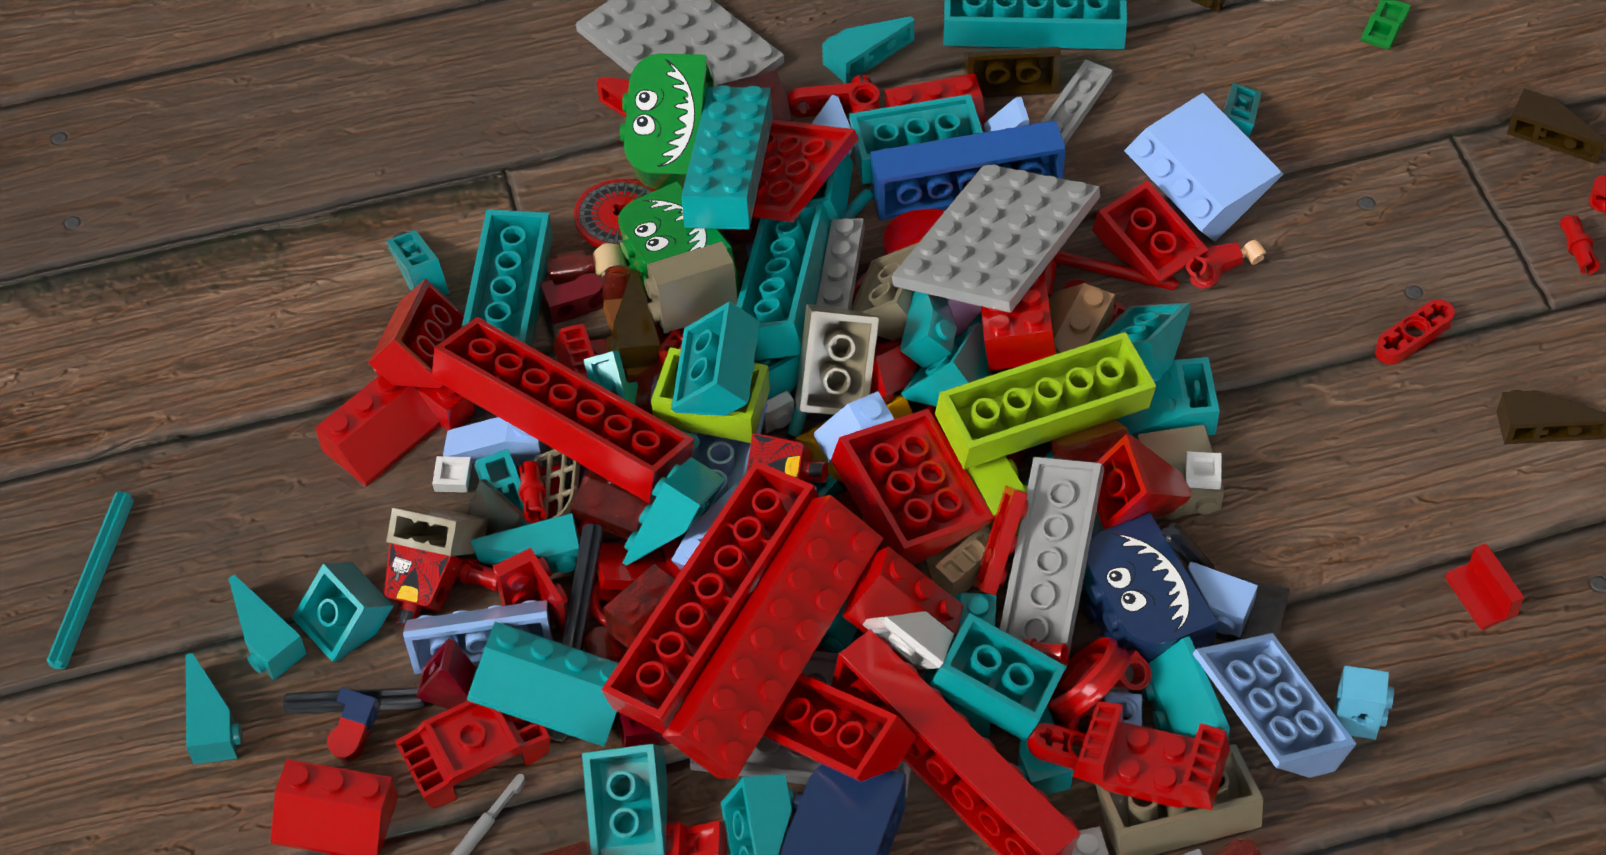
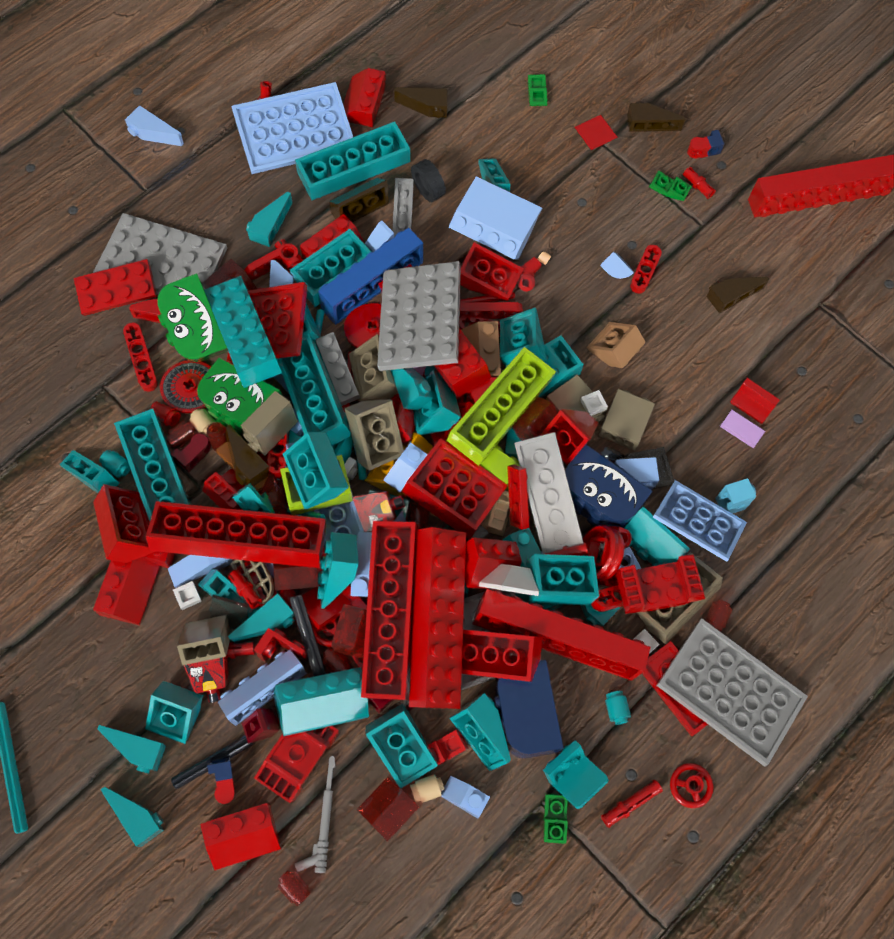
camera: 35 degrees left, 15 degrees up
none -> red plate [74,259,157,316]
none -> teal brick [99,450,131,478]
none -> red beam [123,323,158,392]
none -> red cone [151,401,181,426]
none -> black tyre [411,159,446,202]
none -> red beam [459,302,523,319]
none -> red sticker [574,115,618,150]
none -> medium nougat slope [587,322,645,368]
none -> dark tan brick [599,389,655,451]
none -> light blue brick [600,252,634,279]
none -> green slope [649,171,692,201]
none -> lavender tile [720,410,765,448]

